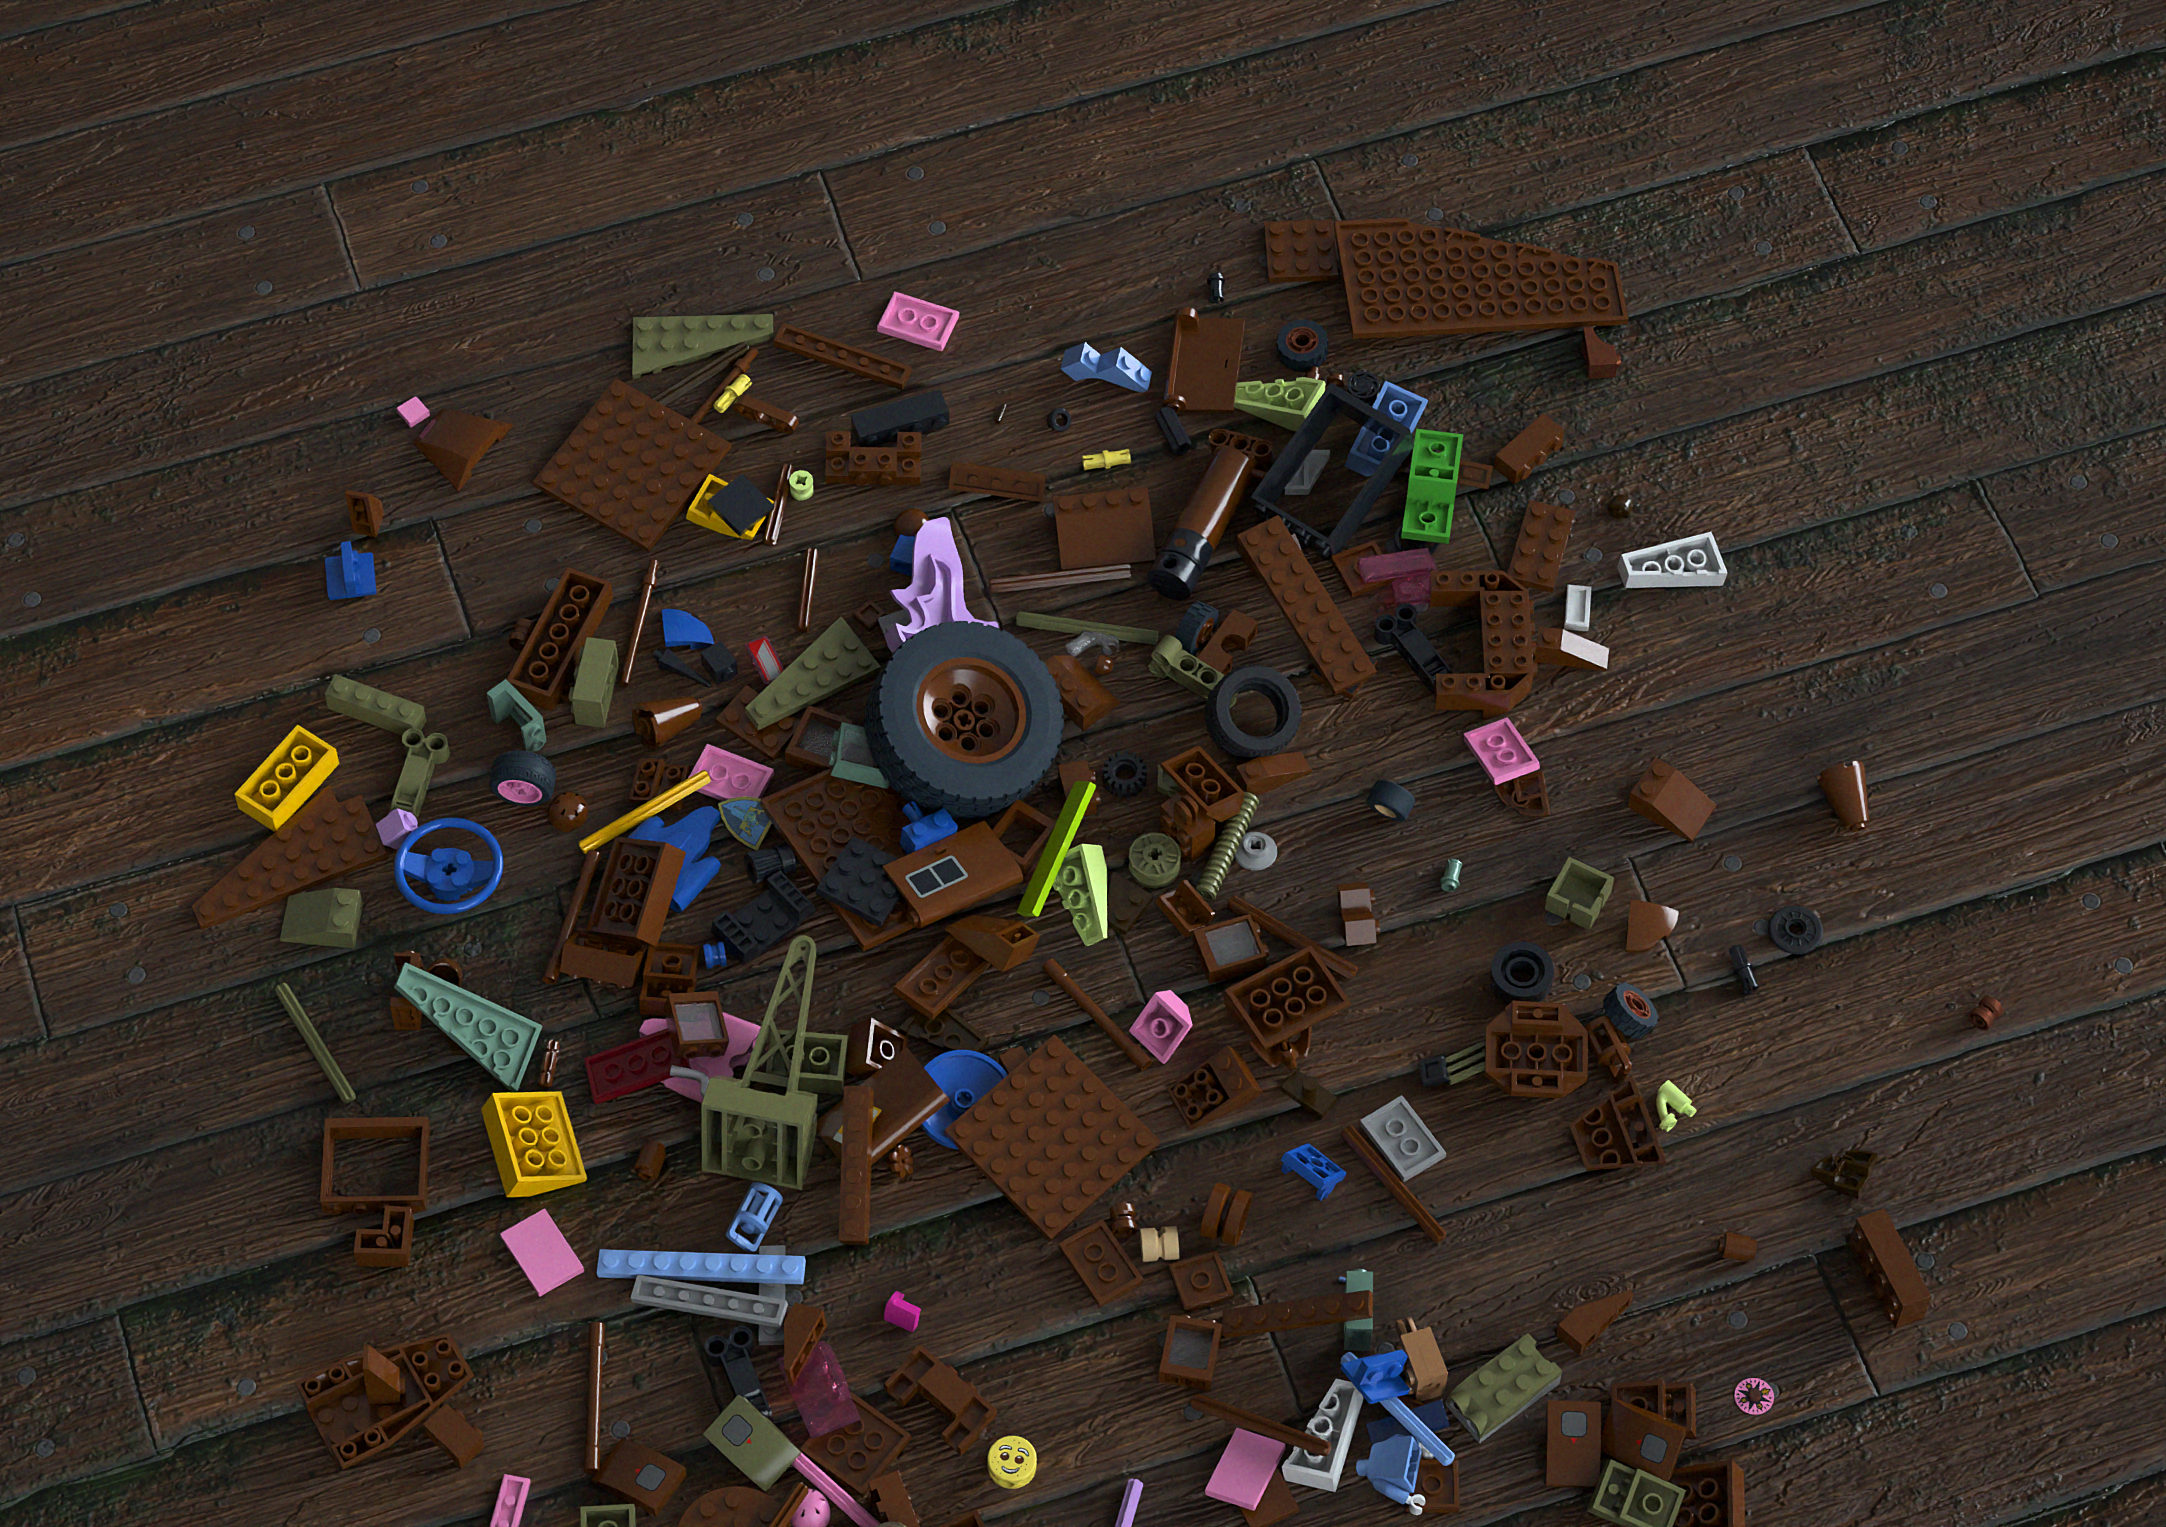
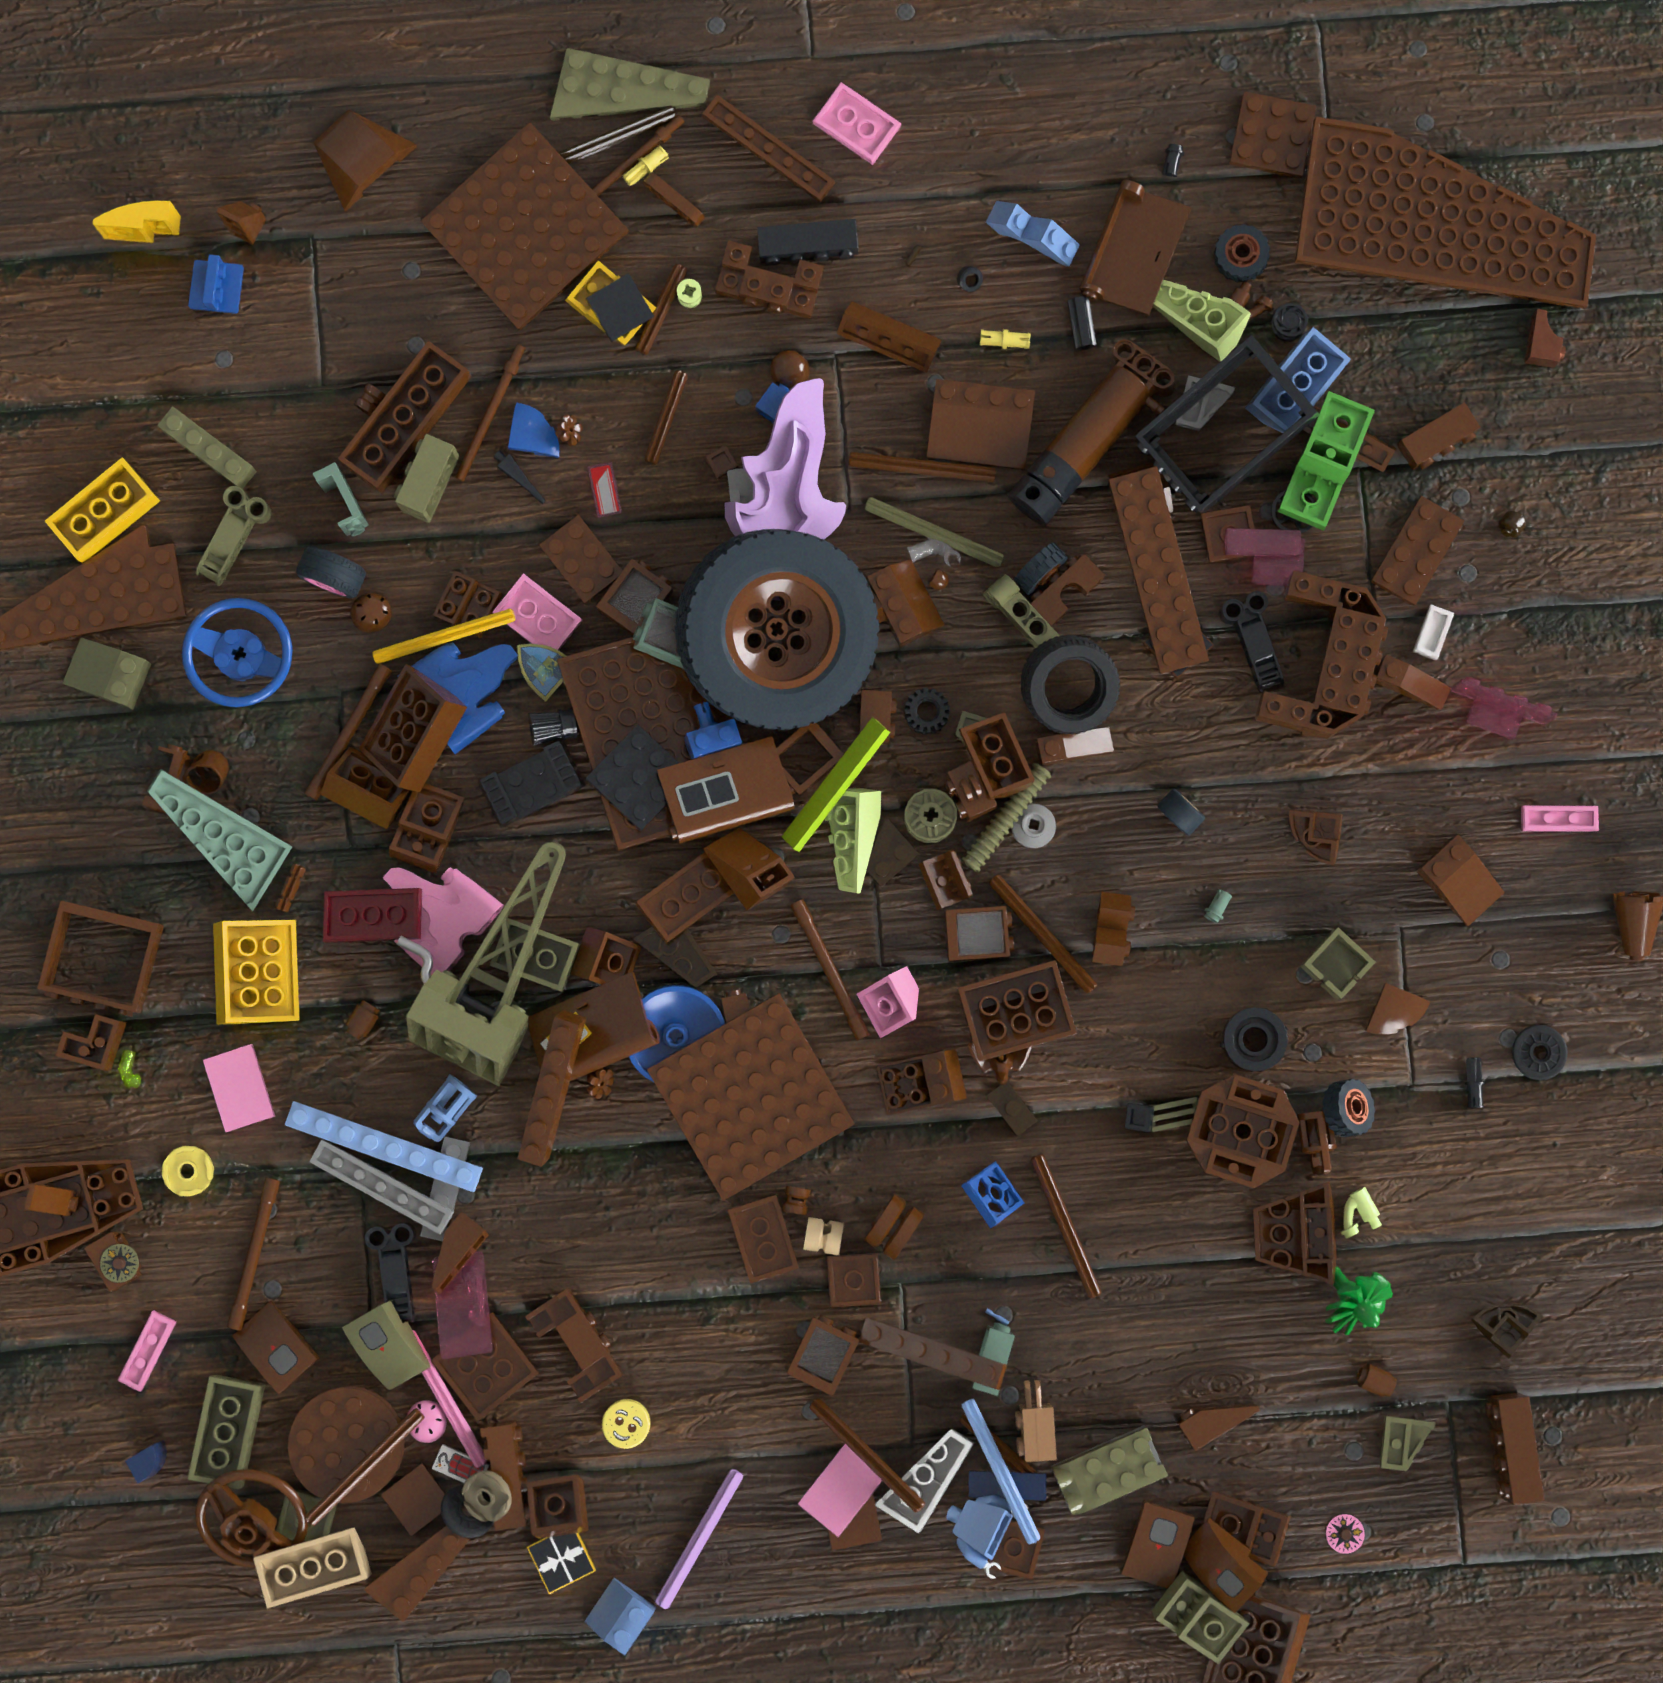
camera: 15 degrees right, 25 degrees up
olive axle [275,983,356,1104] -> none
lavender brick [376,808,418,850] -> none
bright pink tile [397,396,430,428] -> none
reddish brown cone [632,696,703,750] -> none
reddish brown window [663,991,729,1059] -> none
black brick [700,641,738,685] -> none
blue wheel [703,941,727,969] -> none
olive wing [745,617,881,730] -> none
dark pink tile [884,1291,921,1333] -> none
blue bracket [1341,1349,1410,1404] -> none
light grey plate [1360,1095,1446,1182] -> none
bright pink plate [1463,717,1540,785] -> none
white wedge [1617,532,1727,588] -> none
none -> yellow slope [93,201,181,243]
none -> piece [100,1244,139,1283]
none -> clear neon green arm [118,1050,141,1088]
none -> light yellow tile [162,1146,214,1196]
none -> reddish brown plant [555,414,583,446]
none -> green piece [1325,1267,1393,1335]
none -> olive wing [1379,1416,1436,1471]
none -> clear pink bracket [1451,677,1557,740]
none -> bright pink tile [1521,806,1599,832]

